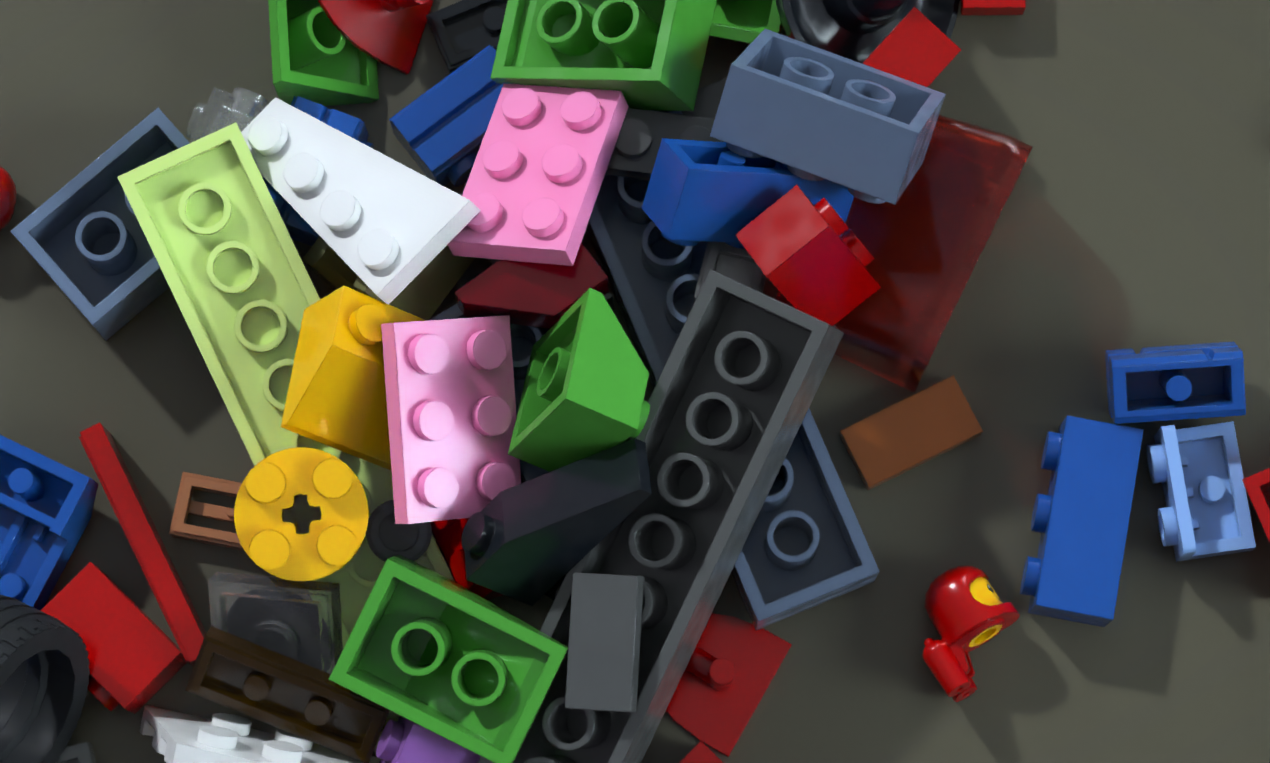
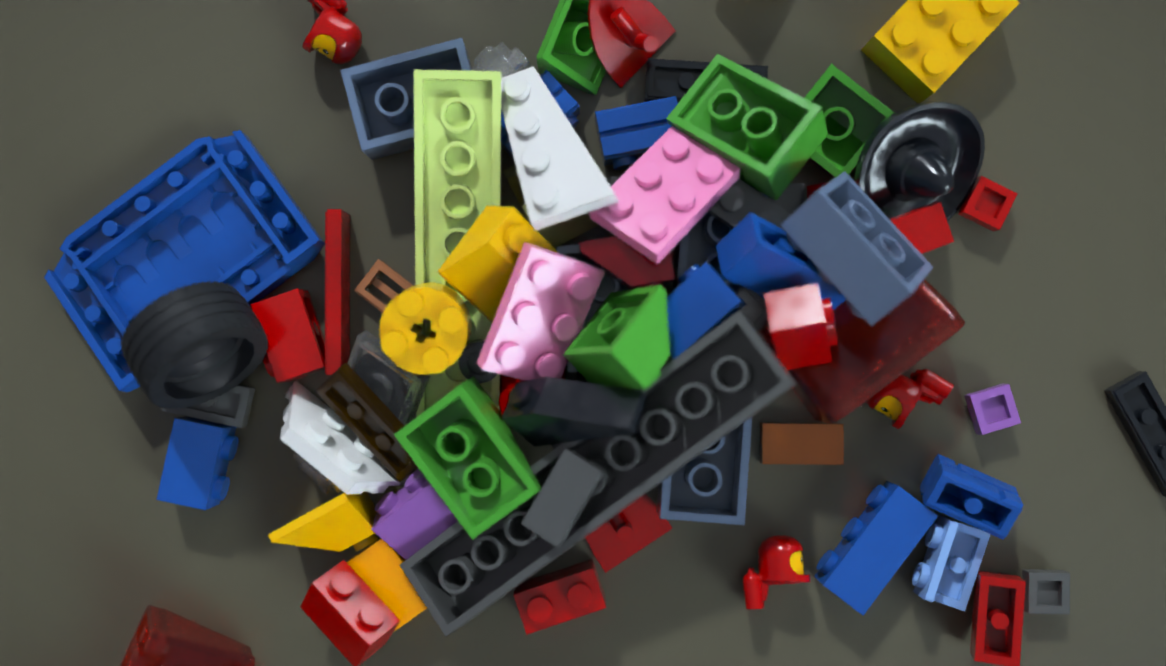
camera: 25 degrees right, 10 degrees up
none -> blue brick [666,262,747,359]
none -> red piece [865,369,954,430]
none -> medium lavender plate [964,384,1021,435]

